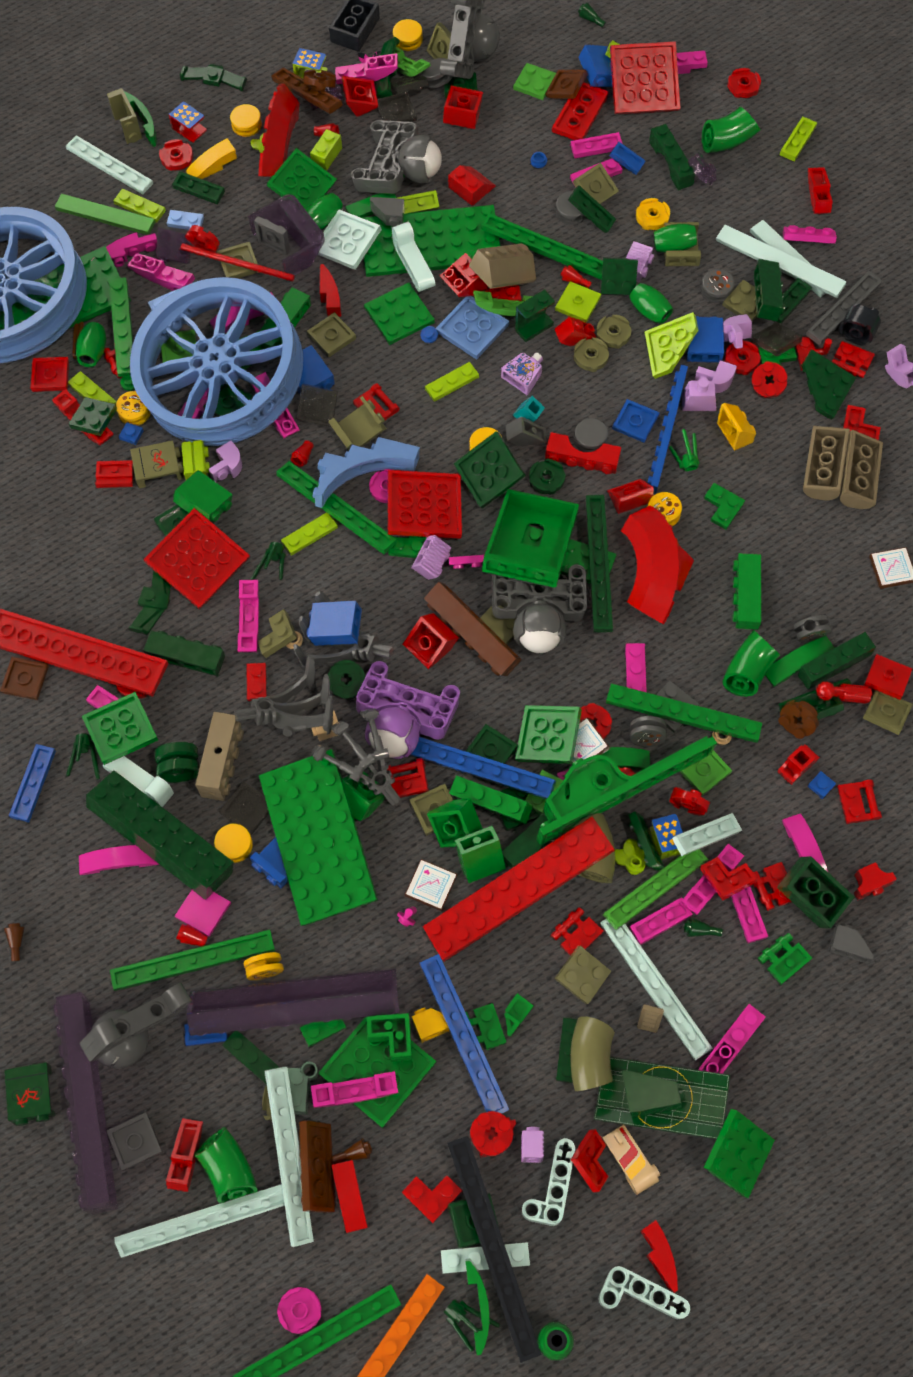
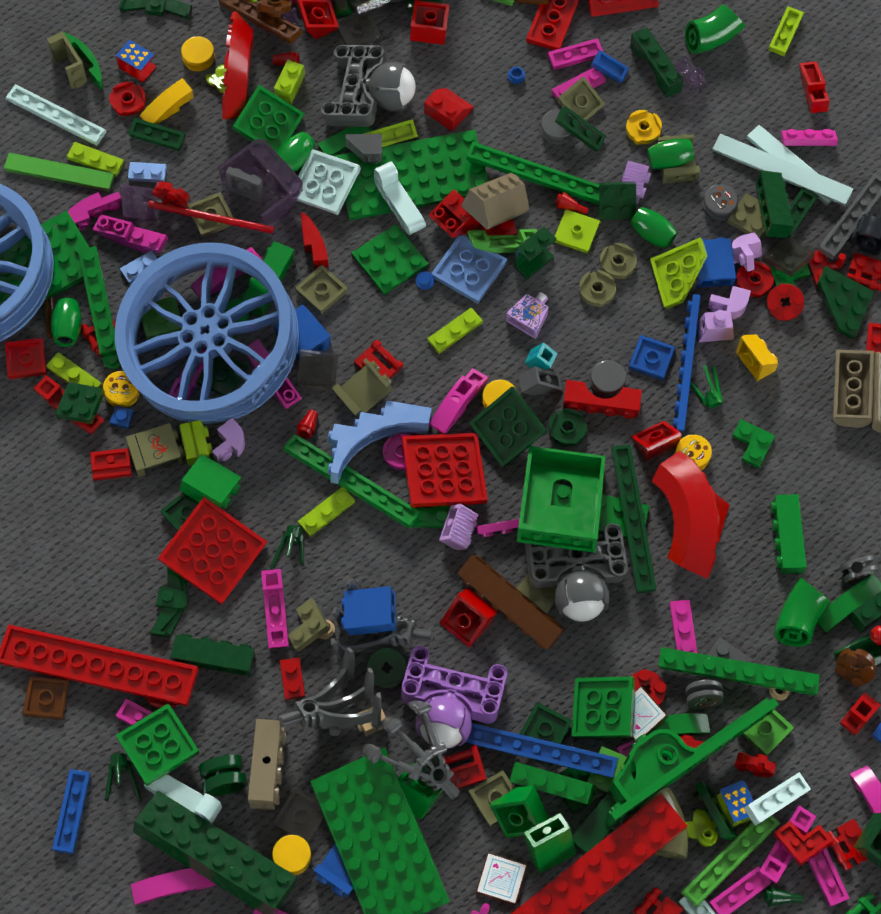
camera: 10 degrees left, 0 degrees up
red slope [555,316,596,346] -> none
none -> dark pink slope [429,368,488,434]

